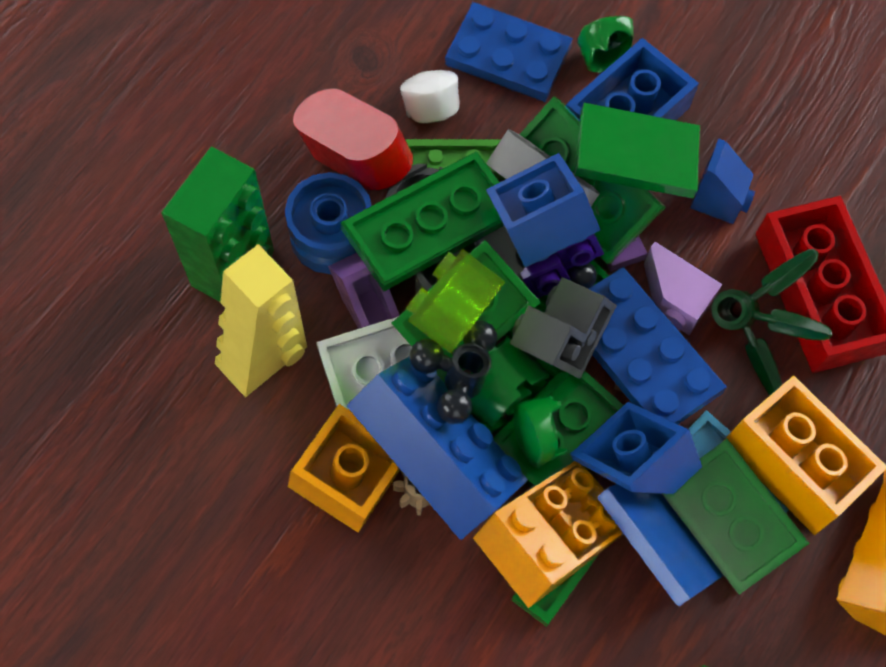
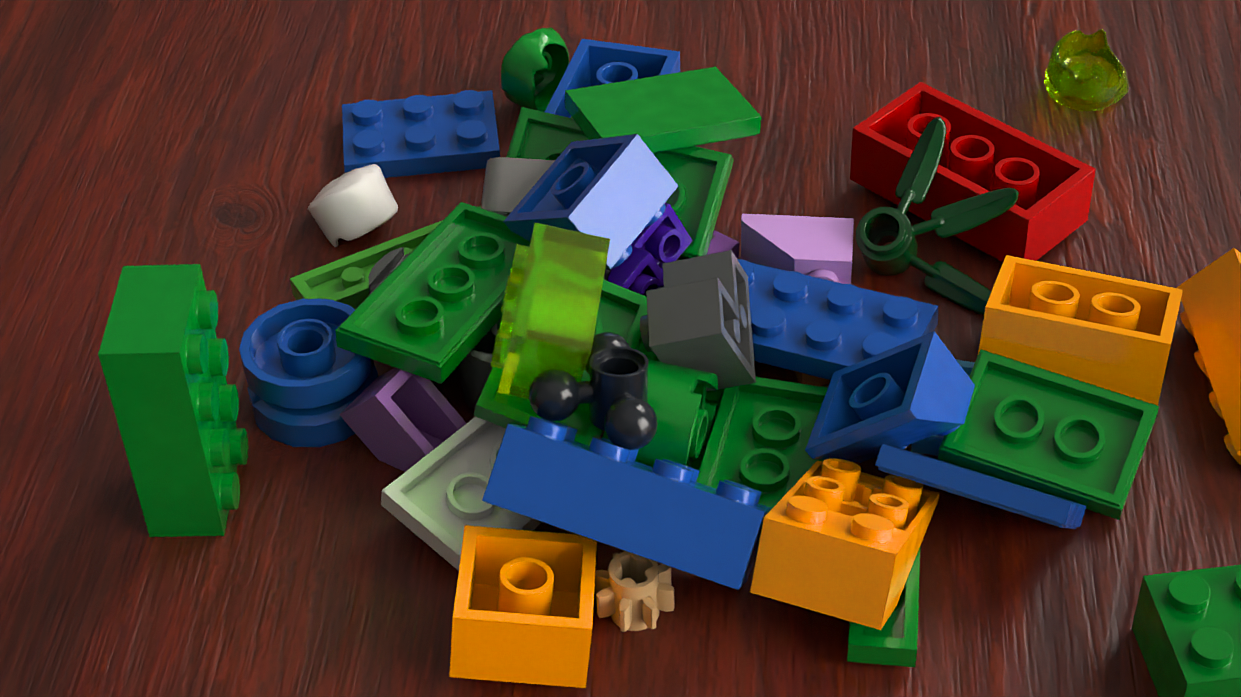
camera: 25 degrees left, 25 degrees down
light yellow wedge [215,244,307,398] -> none
plant [293,89,413,190] -> none
green hair [514,396,567,469] -> none
blue slope [690,139,755,224] -> none

